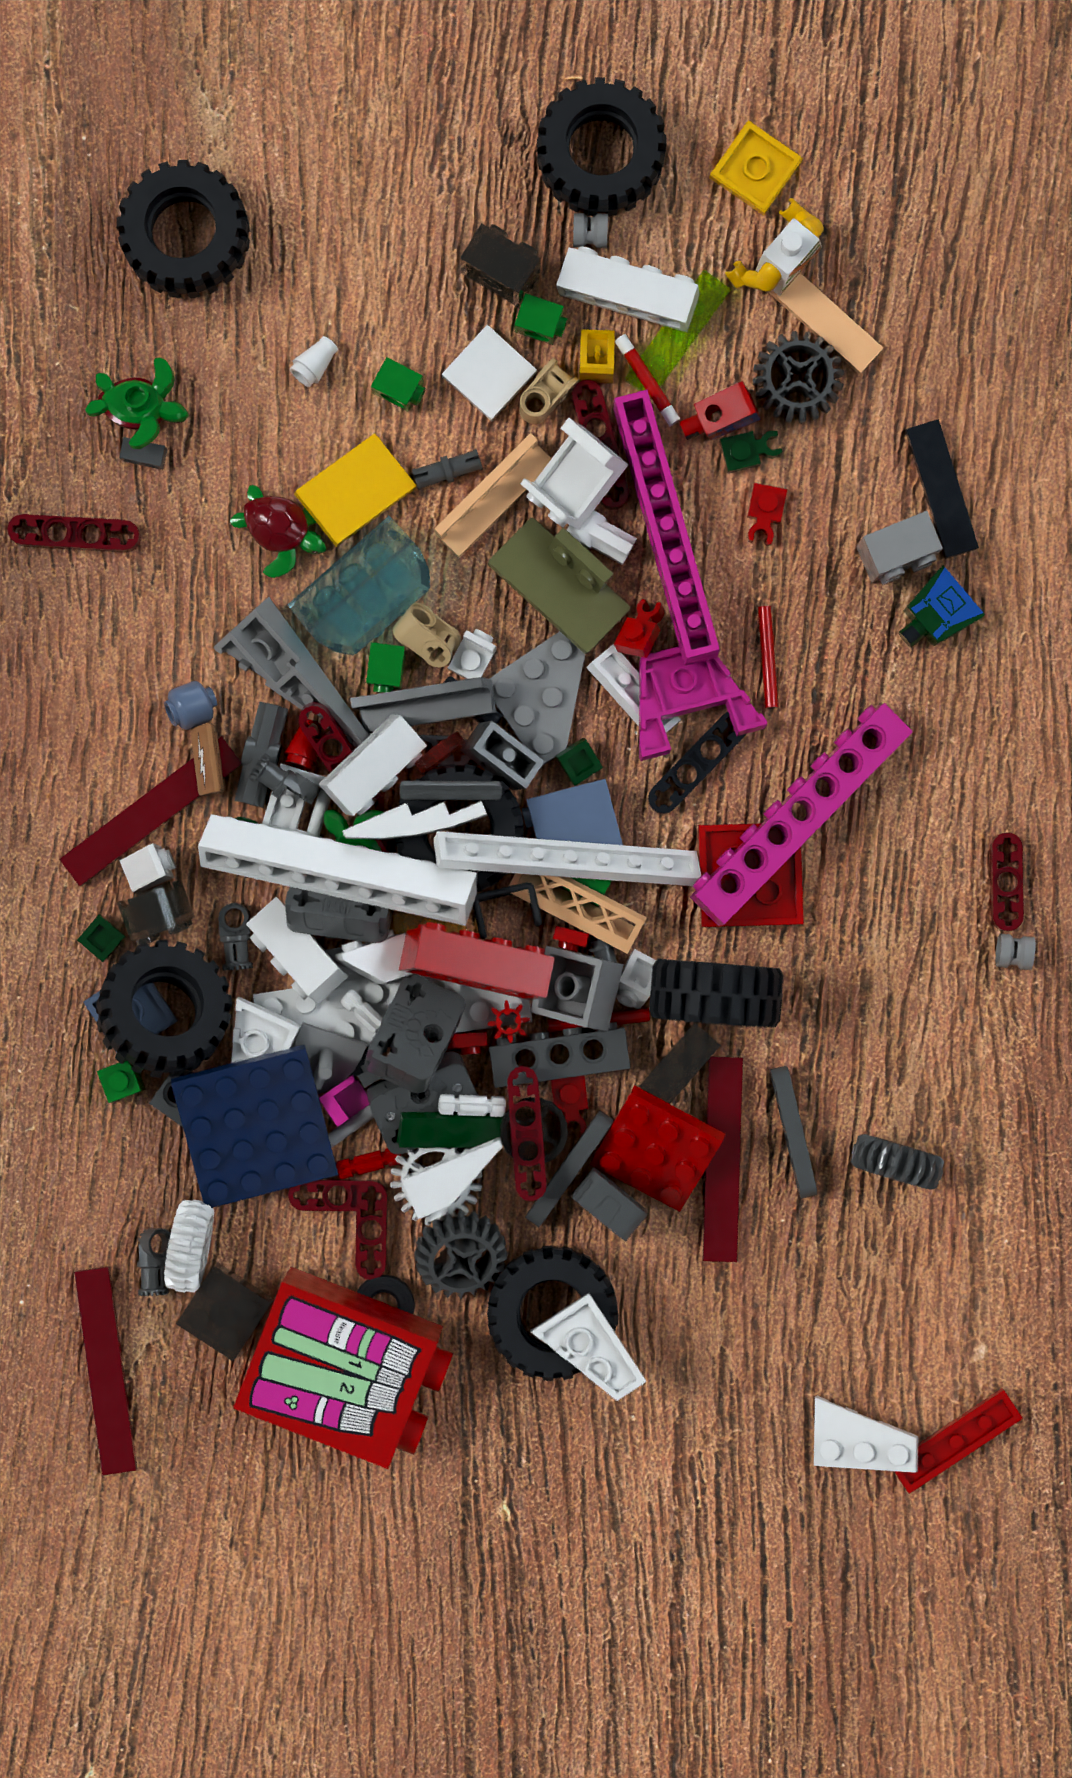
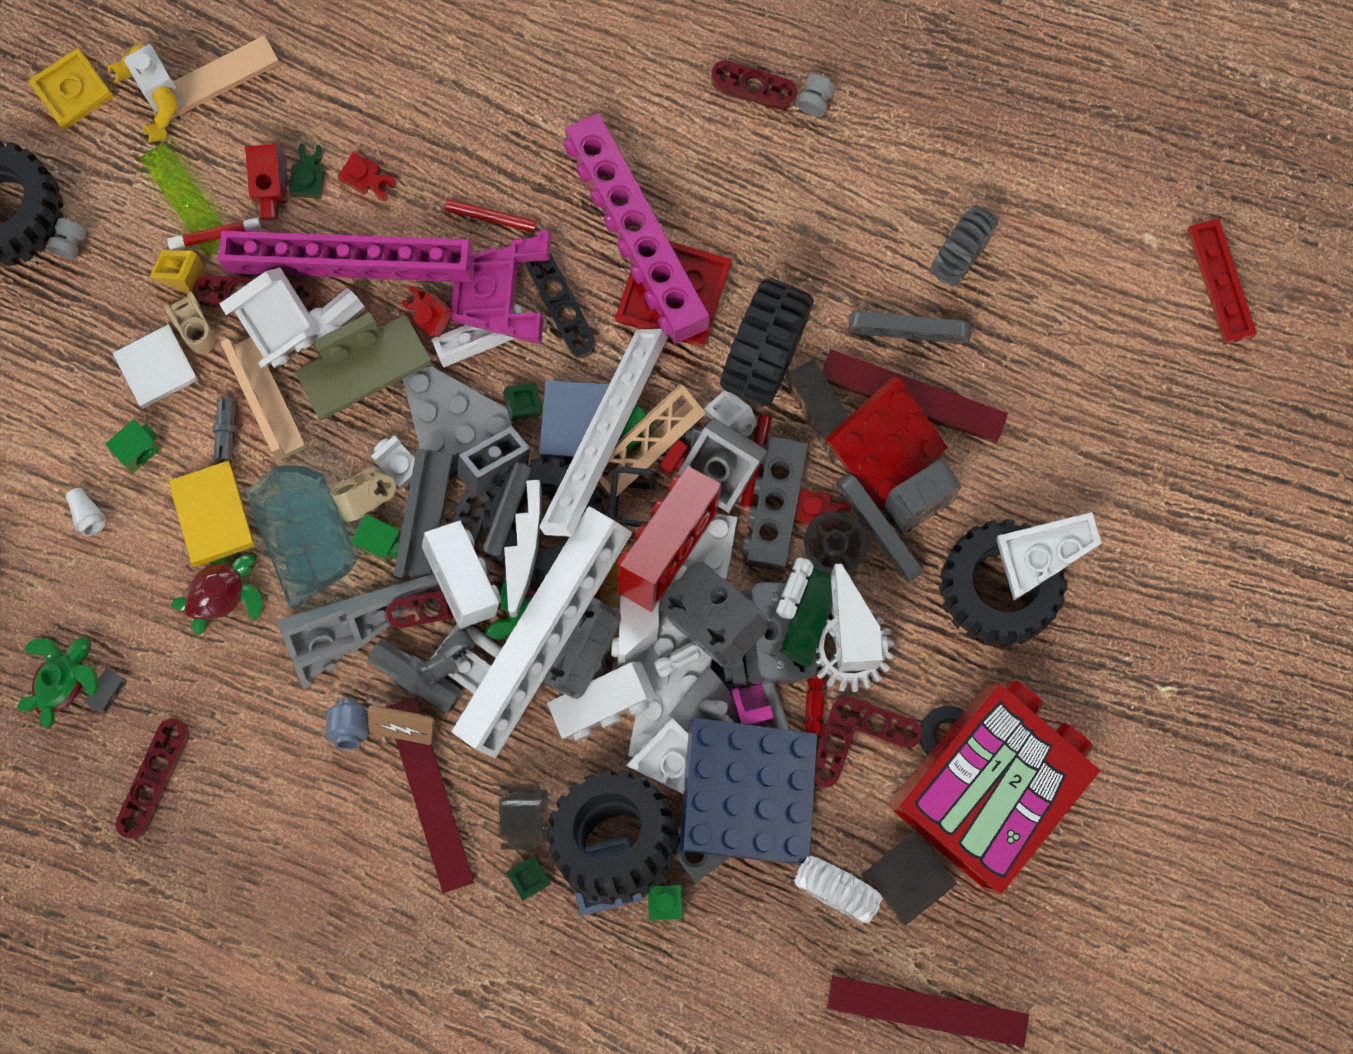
camera: 70 degrees left, 10 degrees down
white slope [120,844,176,893] -> none
dark grey connector [137,1228,171,1296] -> none
dark grey connector [218,903,253,971] -> none
red cone [284,719,321,772] -> none
clear red piece [414,731,466,775] -> none
dark grey gear [414,1209,507,1299] -> none
red plate [429,1032,488,1055] -> none
clear smoke brick [460,223,540,308] -> none
red gear [487,1000,530,1044] -> none
dark red beam [507,1066,546,1201] -> none
green brick [514,293,568,345] -> none
white brick [556,246,700,332] -> none
dark grey gear [752,331,844,424] -> none
white wing [814,1395,918,1473] -> none
light grey brick [856,511,943,585] -> none
torso [898,565,985,648] -> none
black tile [905,419,979,559] -> none

